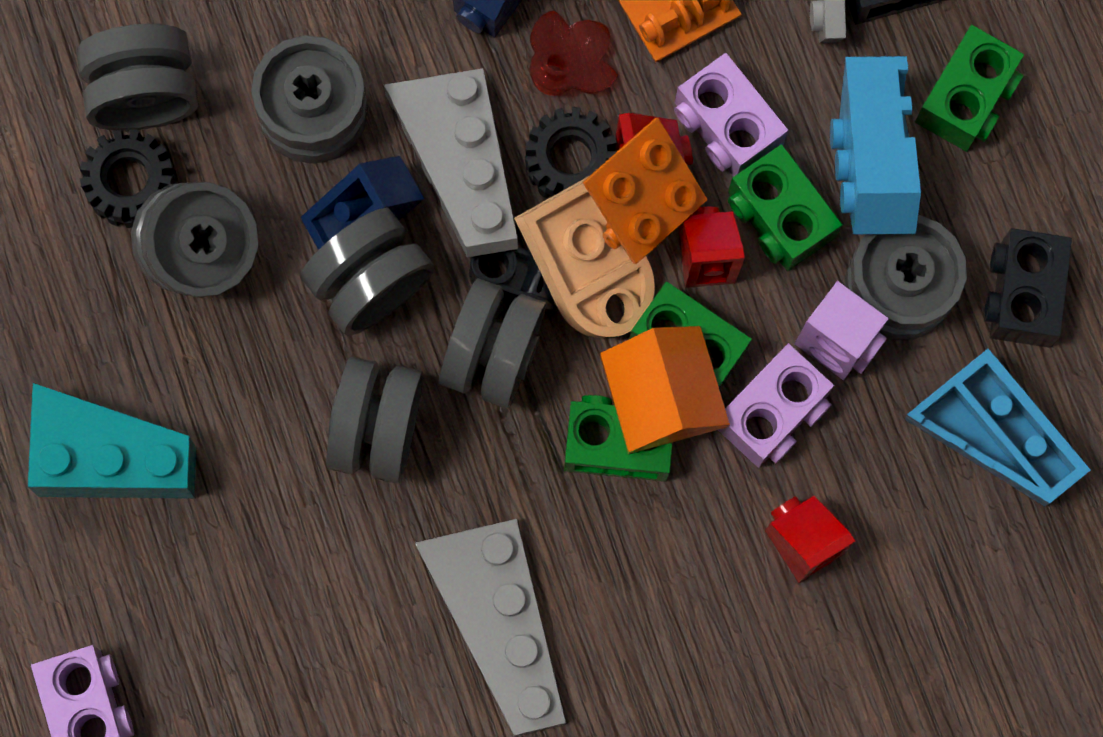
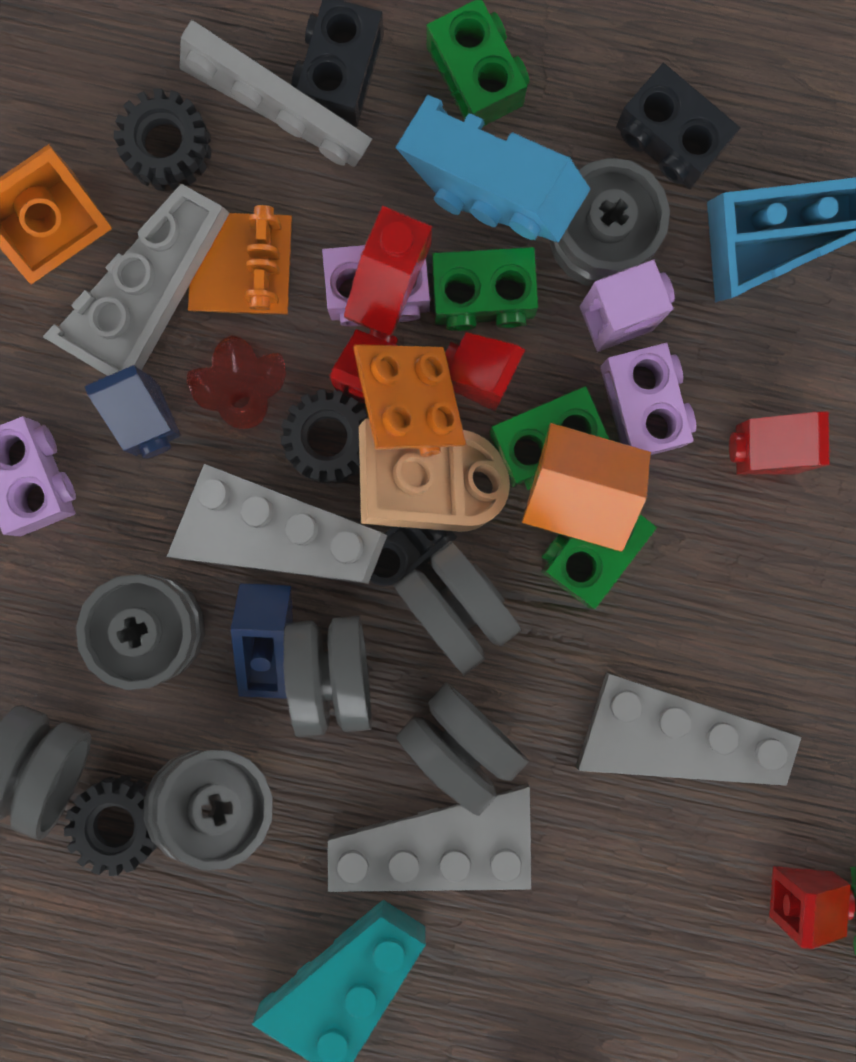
camera: 60 degrees left, 10 degrees up
none -> light grey wing [328,784,531,892]
none -> red slope [343,205,432,338]

